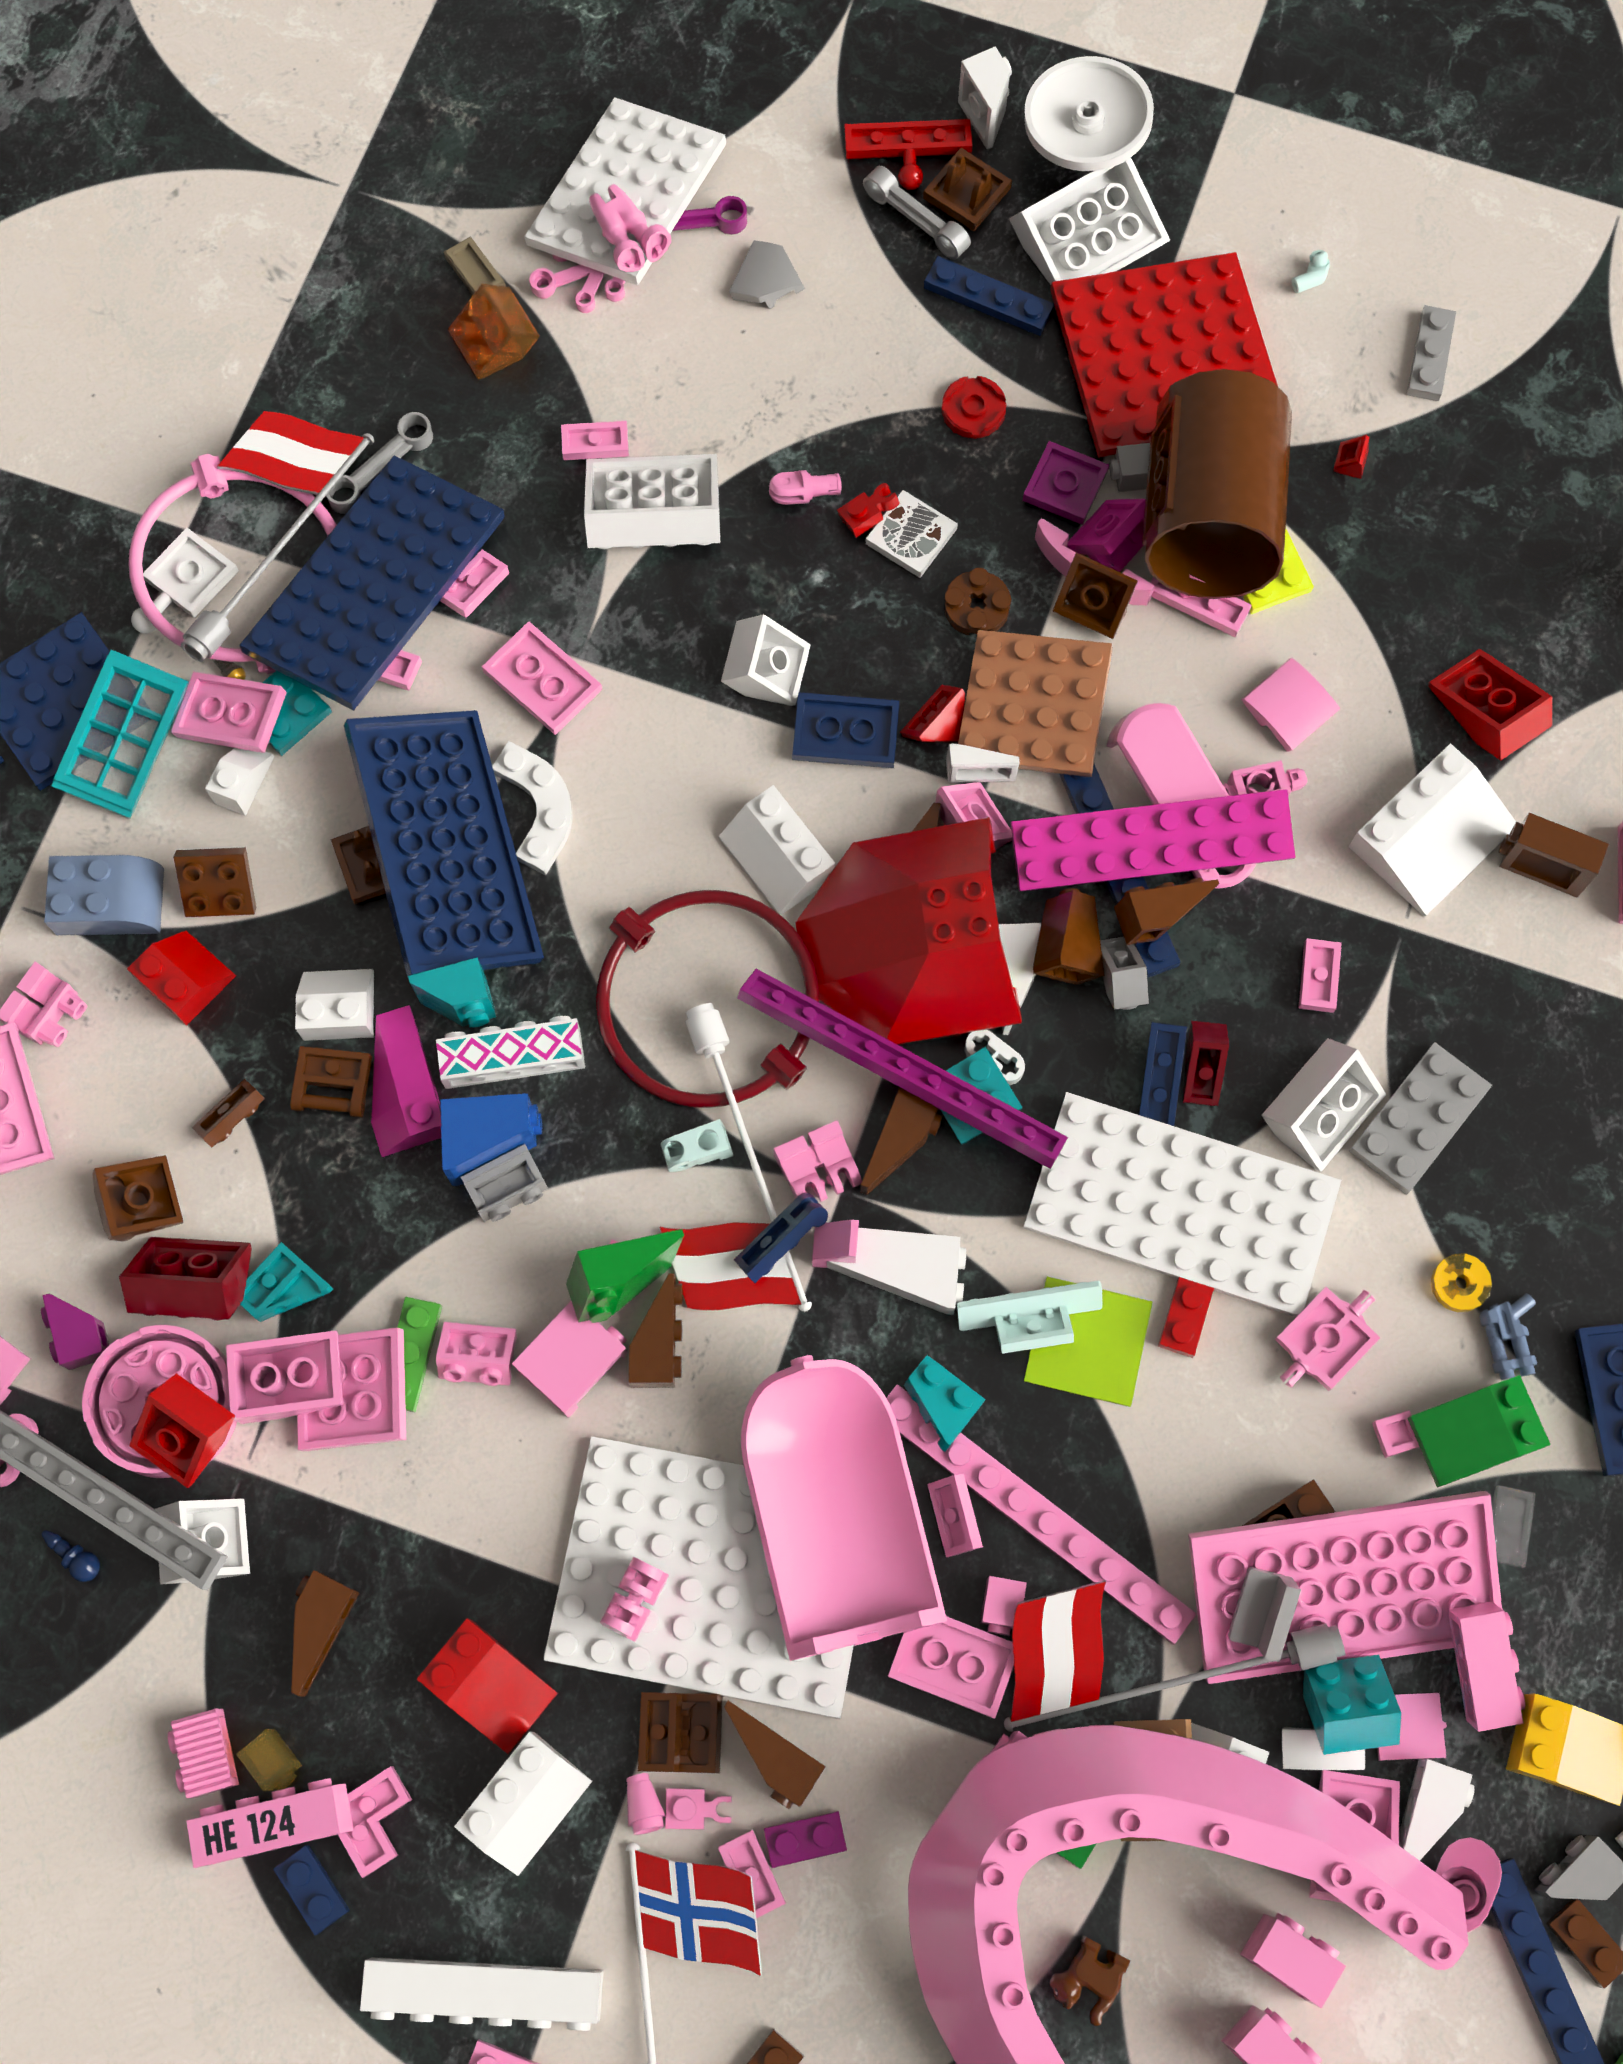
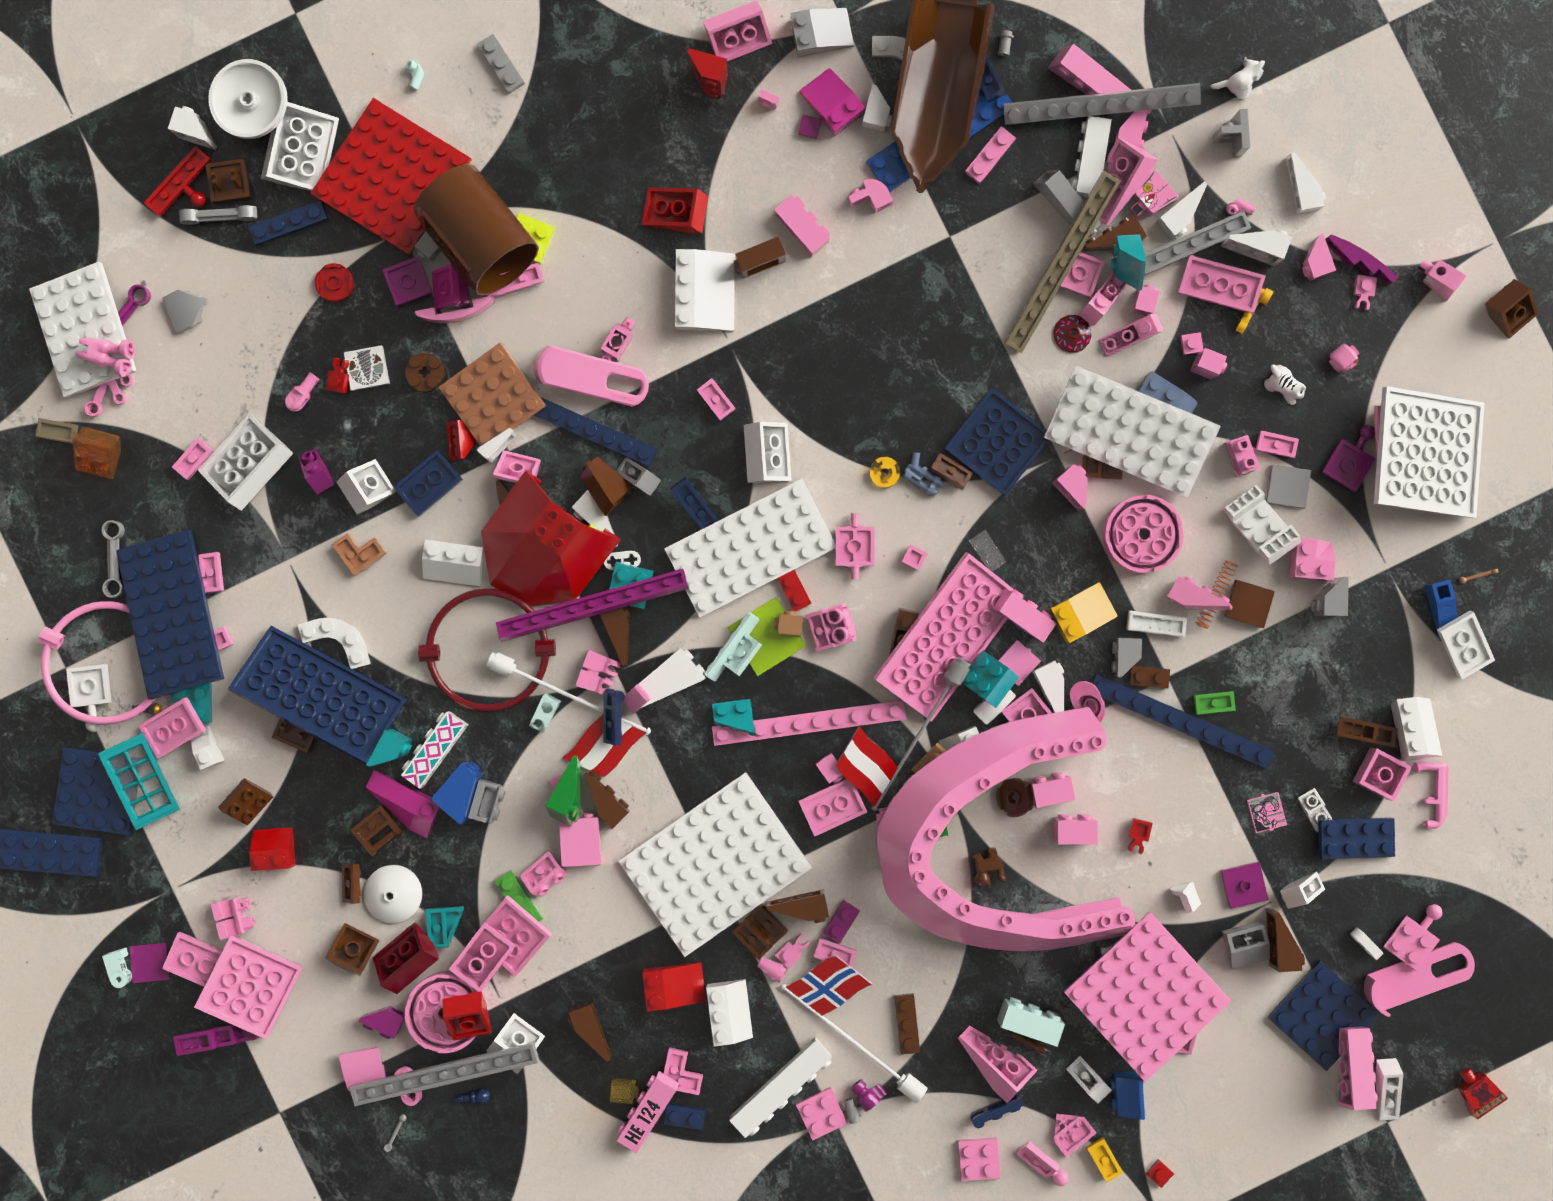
camera: 45 degrees left, 15 degrees up
sand blue brick [44,855,164,936] -> none
bright pink brick [168,1708,239,1798] -> none
flag [181,411,374,662] -> none
white slope [295,969,374,1041] -> none
bright pink plate [482,622,602,735] -> none
bright pink legs [600,1557,669,1643] -> none
bright pink panel [741,1355,947,1661] -> none
bright pink plate [927,1474,983,1557] -> none
dark pink plate [1011,789,1296,892] -> none
reddish brown slope [1053,553,1138,639] -> none
reddish brown slope [1114,878,1220,945] -> none
dark red slope [1183,1020,1229,1106] -> none
light grey panel [1228,1567,1301,1662] -> none
bright pink slope [1241,658,1340,752] -> none
red slope [1334,435,1369,479] -> none
light grey plate [1349,1042,1492,1195] -> none
green slope [1408,1375,1551,1488] -> none
none -> magenta slope [298,448,334,494]
none -> nougat plate [332,533,387,576]
none -> white dish [363,865,422,923]
none -> medium nougat brick [774,611,803,636]
none -> bright pink slope [805,603,856,652]
none -> reddish brown plate [929,453,973,490]
none -> reddish brown plate [996,778,1033,817]

